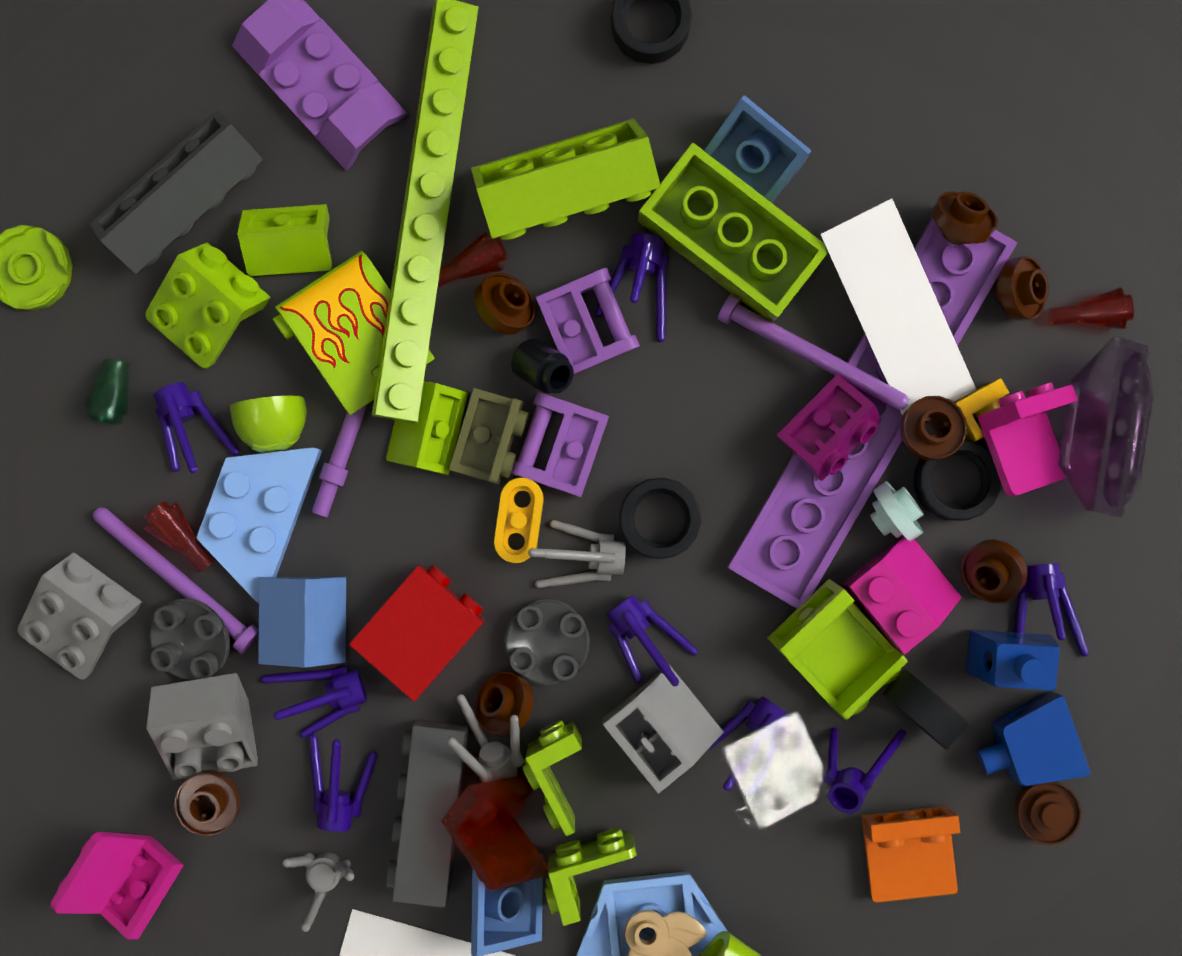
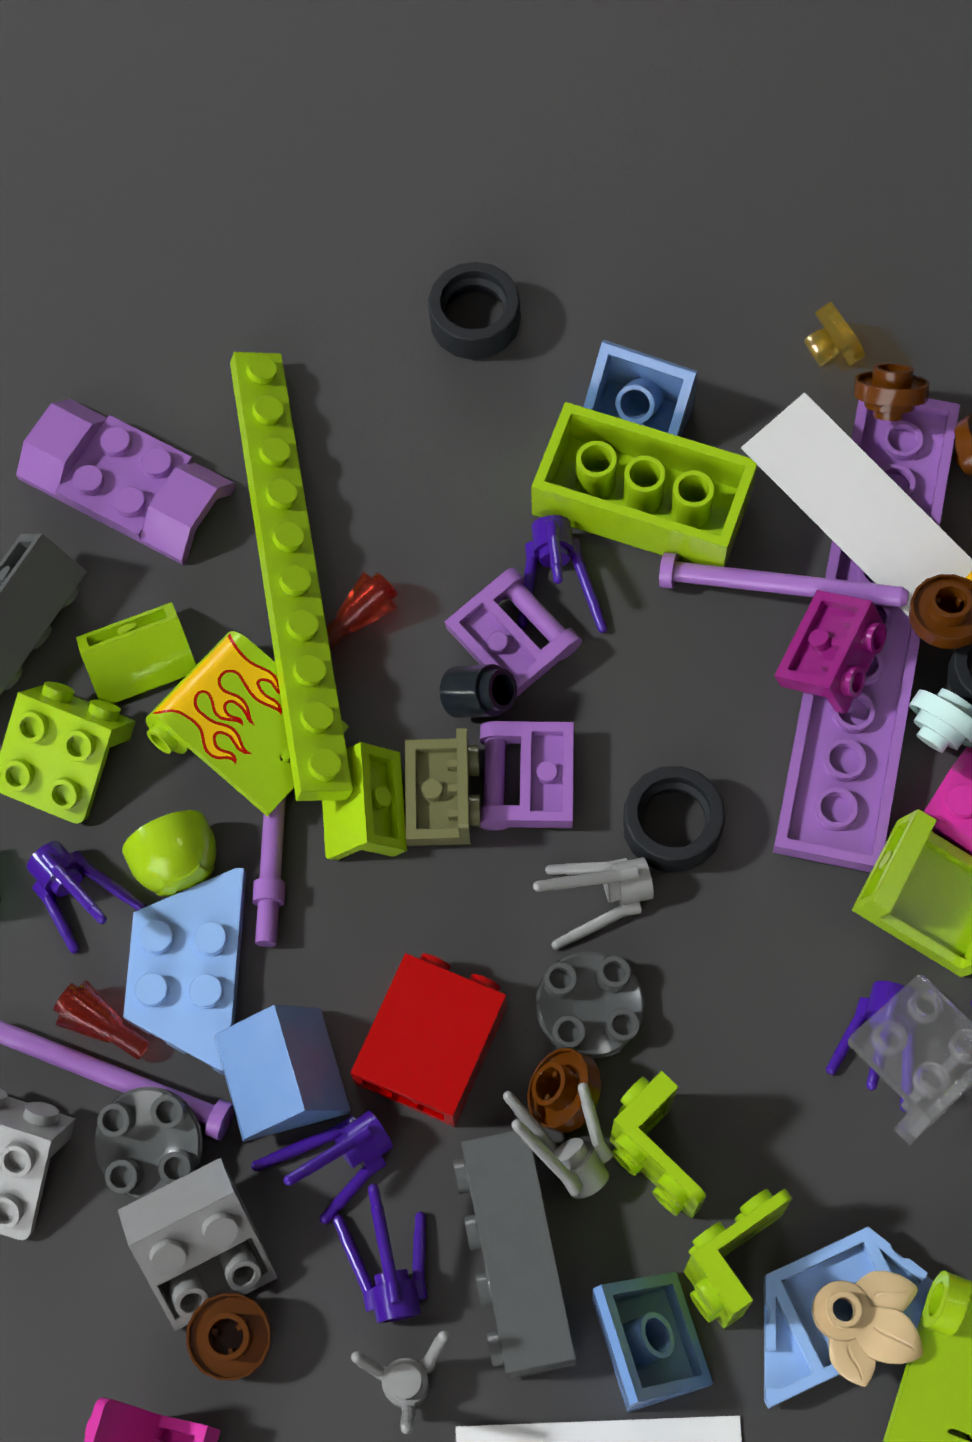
camera: 15 degrees left, 20 degrees down
clear red bracket [441,775,549,891] -> none
lime brick [471,118,661,240] -> none
reddish brown plate [474,273,535,335] -> none
yellow plate [494,478,544,563] -> none
light grey slope [603,664,723,794] -> none
dark purple plant [606,594,698,687] -> none
none -> clear yellow tile [804,301,866,366]

